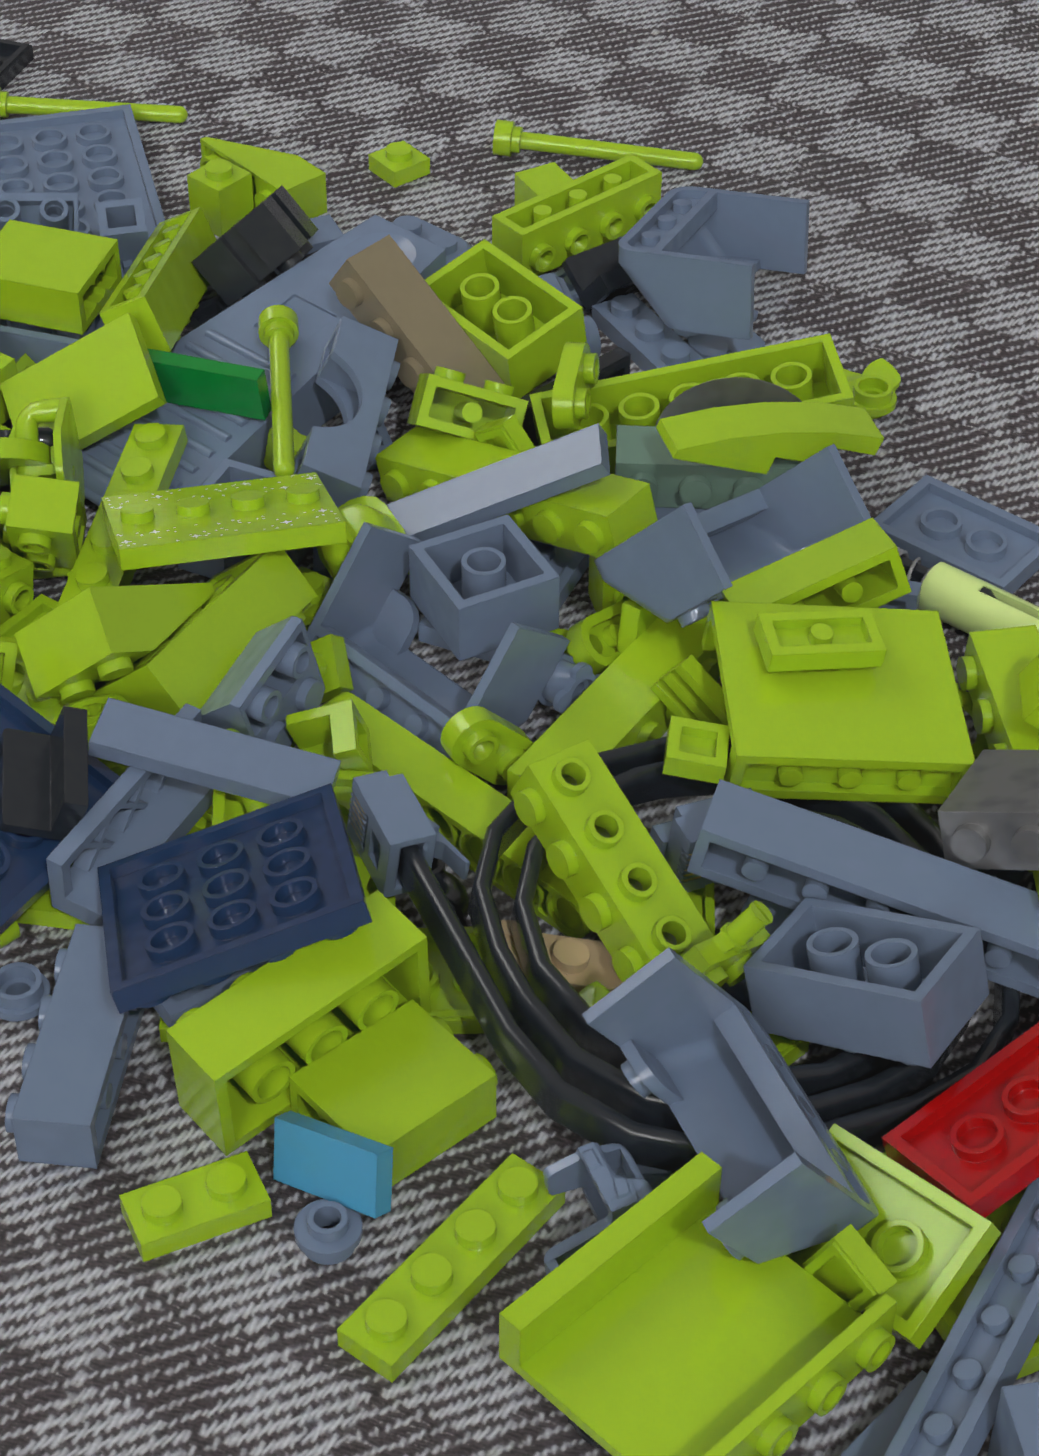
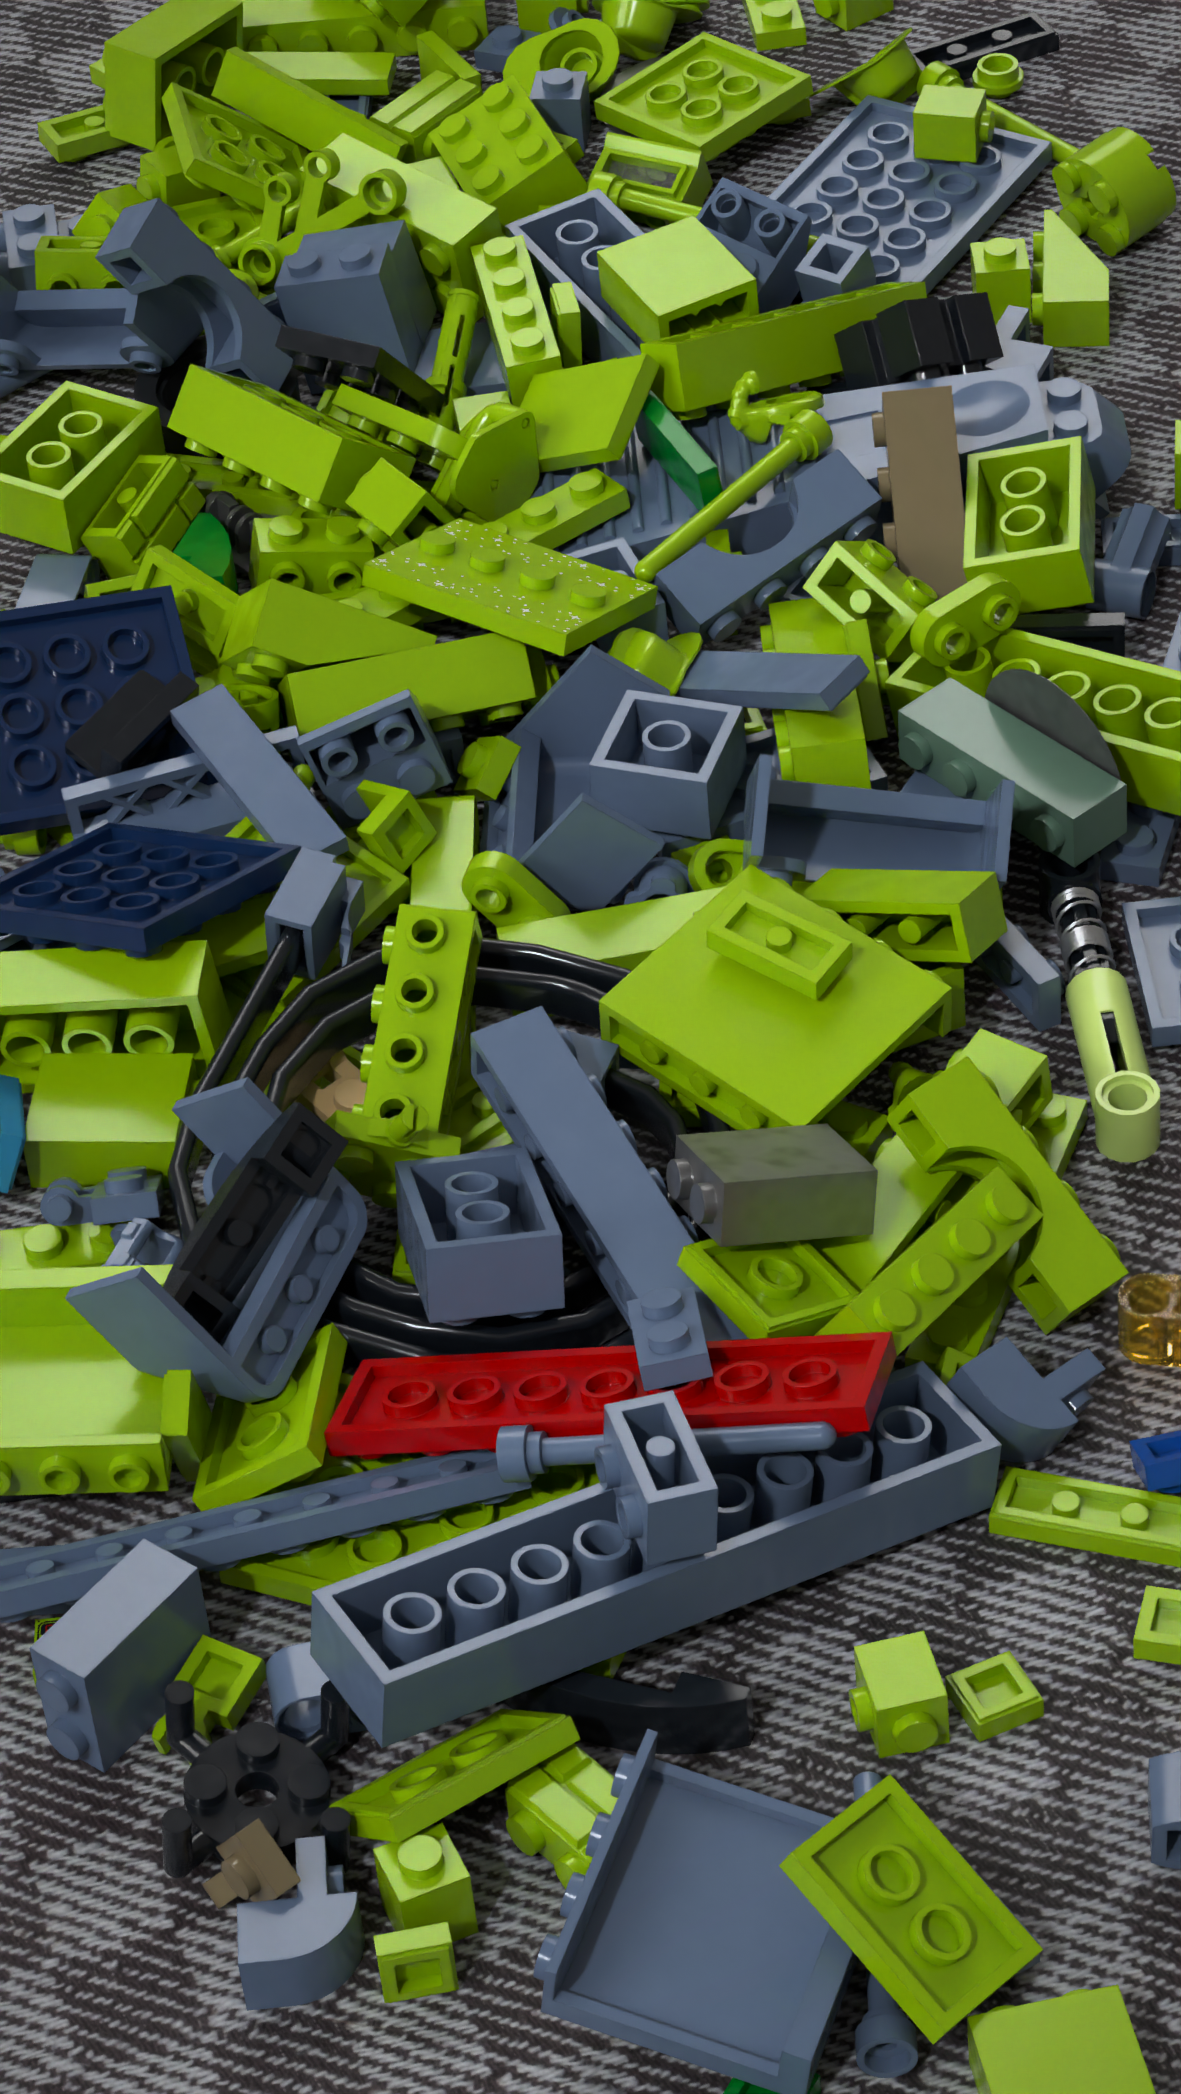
camera: 50 degrees right, 0 degrees up
lime slope [656,402,884,475] -> none
lime plate [662,715,730,784] -> none
none -> sand blue plate [40,1166,166,1226]
none -> black slope [163,1102,349,1343]
none -> lime piece [727,370,825,444]
none -> lime brick [913,84,995,163]
none -> lime plate [972,53,1024,99]
none -> lime brick [1052,127,1176,257]

